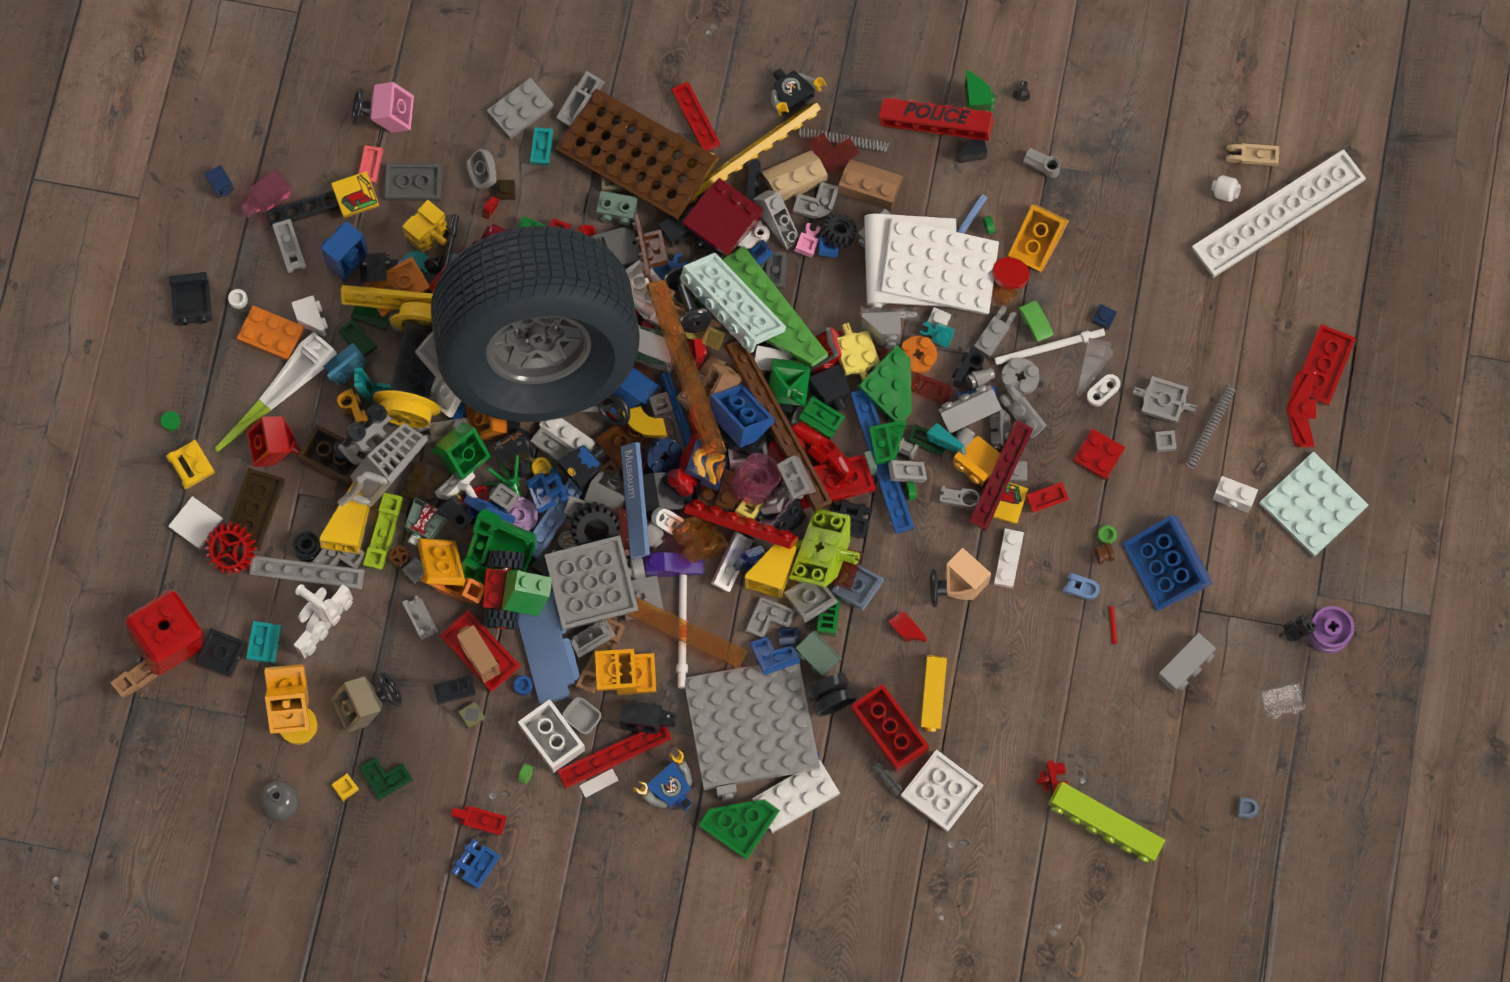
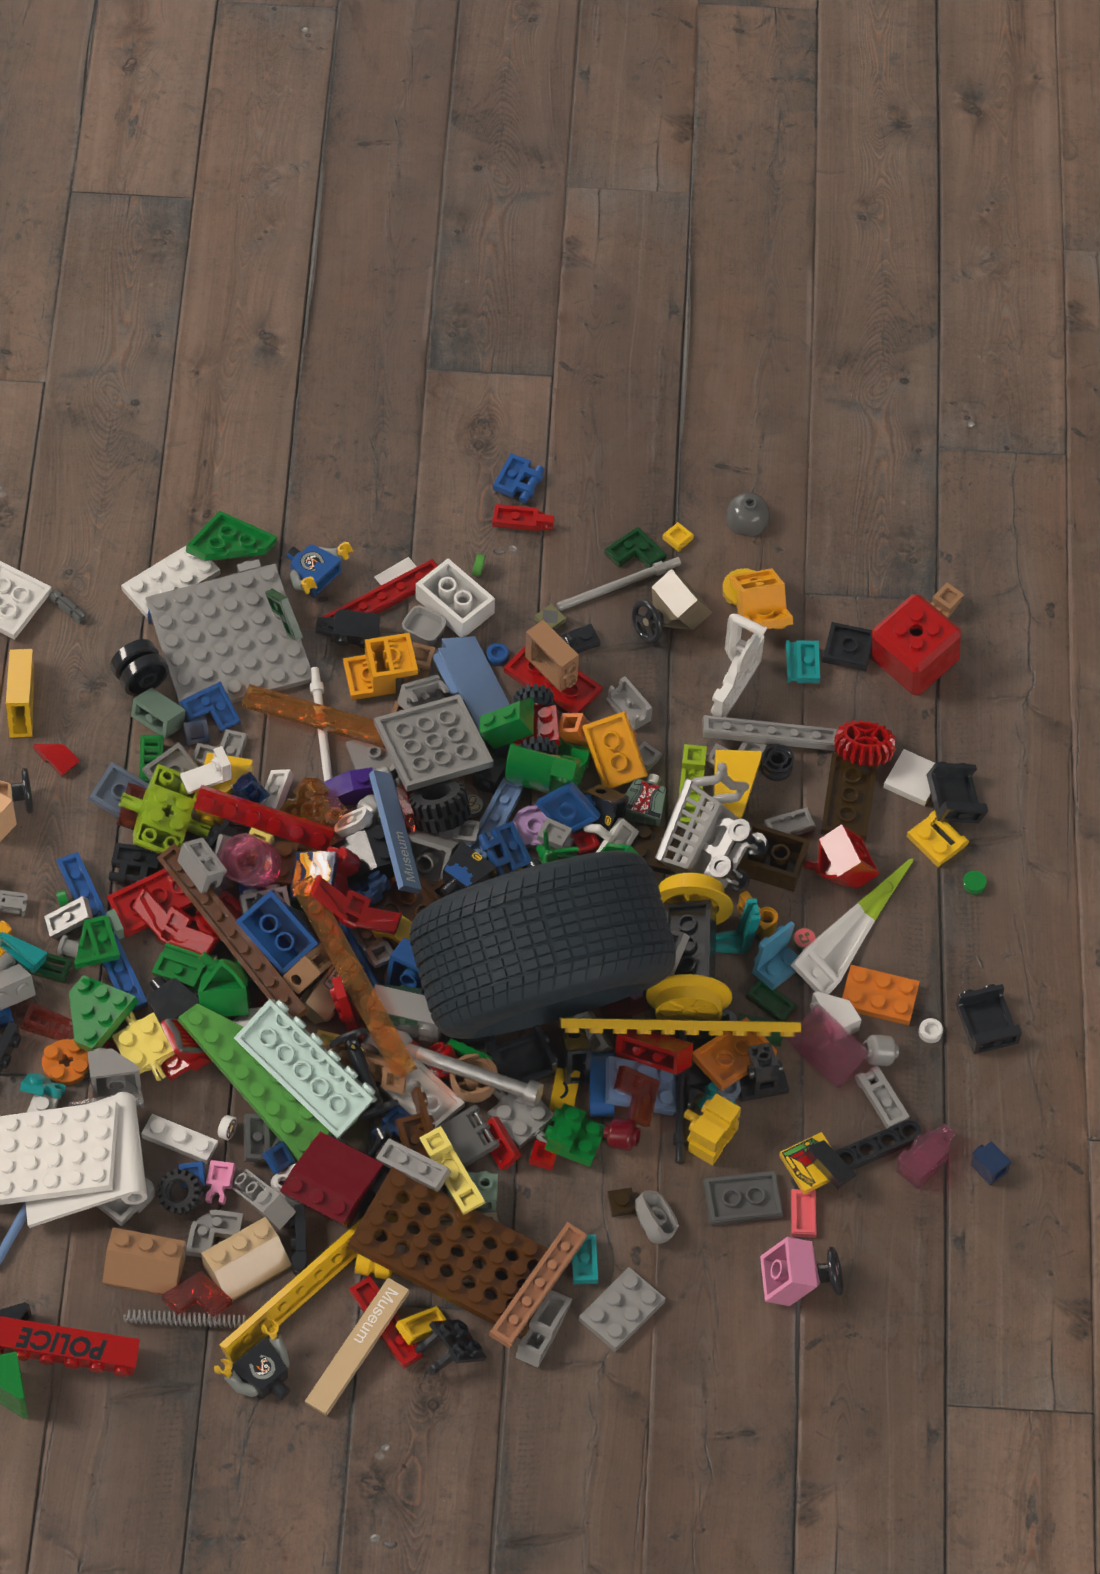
camera: 170 degrees right, 15 degrees down
blue brick [321,221,369,281] -> none
reddish brown wheel [389,546,410,568] -> none
red tile [482,196,499,219] -> none
red brick [850,684,929,773] -> none
none -> white plate [141,1114,218,1165]
none -> white bracket [180,746,232,794]
none -> white tile [218,1115,237,1140]
none -> dark green tile [265,588,303,641]
none -> tan tile [305,1278,410,1416]
none -> red plate [310,875,403,934]
none -> black hand [368,1127,392,1158]
none -> light grey plate [376,1138,451,1192]
none -> yellow tile [395,1306,447,1345]
none -> black plate [415,1319,487,1374]
none -> light yellow slope [420,1126,485,1215]
none -> nougat tile [489,1221,588,1349]
none -> light grey bar [557,557,681,611]
none -> light grey plate [764,807,816,836]
none -> clear pink tile [787,1004,869,1088]
none -> tile [793,928,817,952]
none -> black slope [806,1140,856,1190]
none -> light grey head [862,1035,899,1066]
none -> black panel [926,761,988,823]

